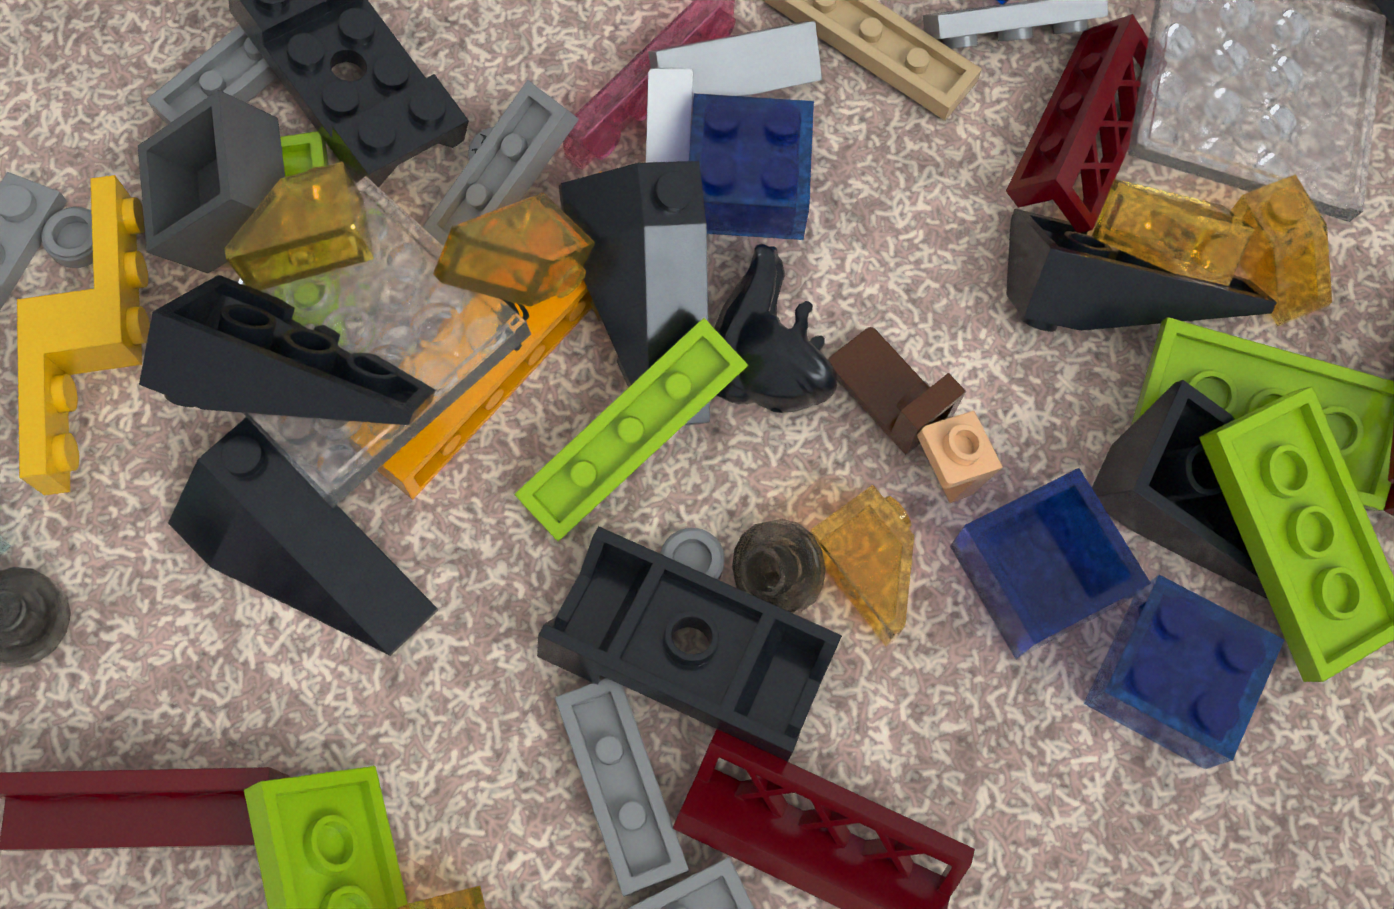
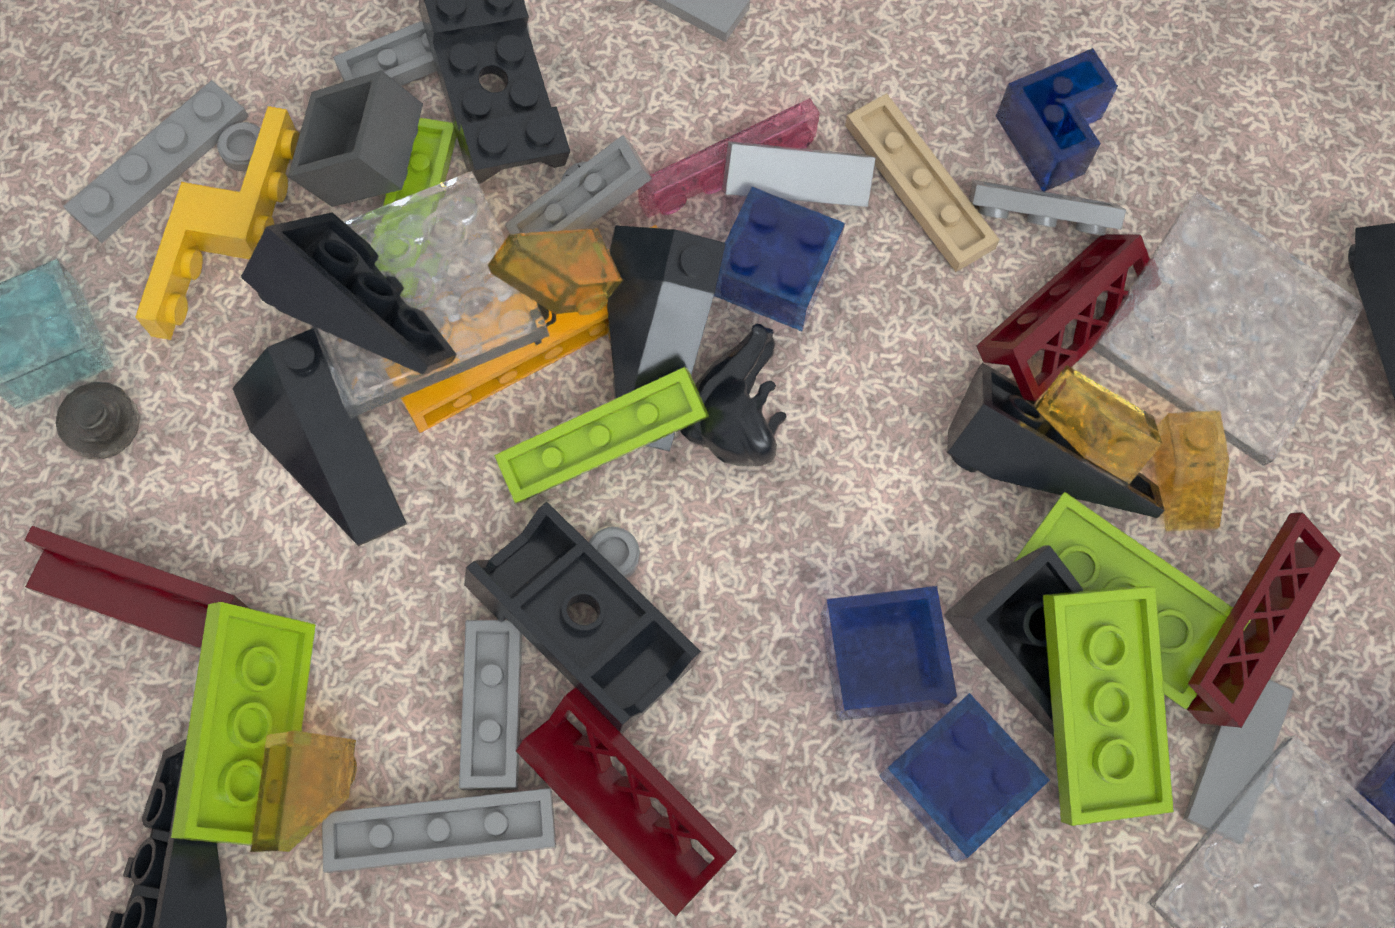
camera: 20 degrees right, 0 degrees up
clear yellow slope [225,162,375,291] -> none
white sticker [646,68,693,163] -> none
clear smoke plate [732,519,826,614] -> none
clear yellow slope [806,485,914,646] -> none
reddish brown bracket [828,327,966,455] -> none
light nougat bracket [917,411,1003,503] -> none

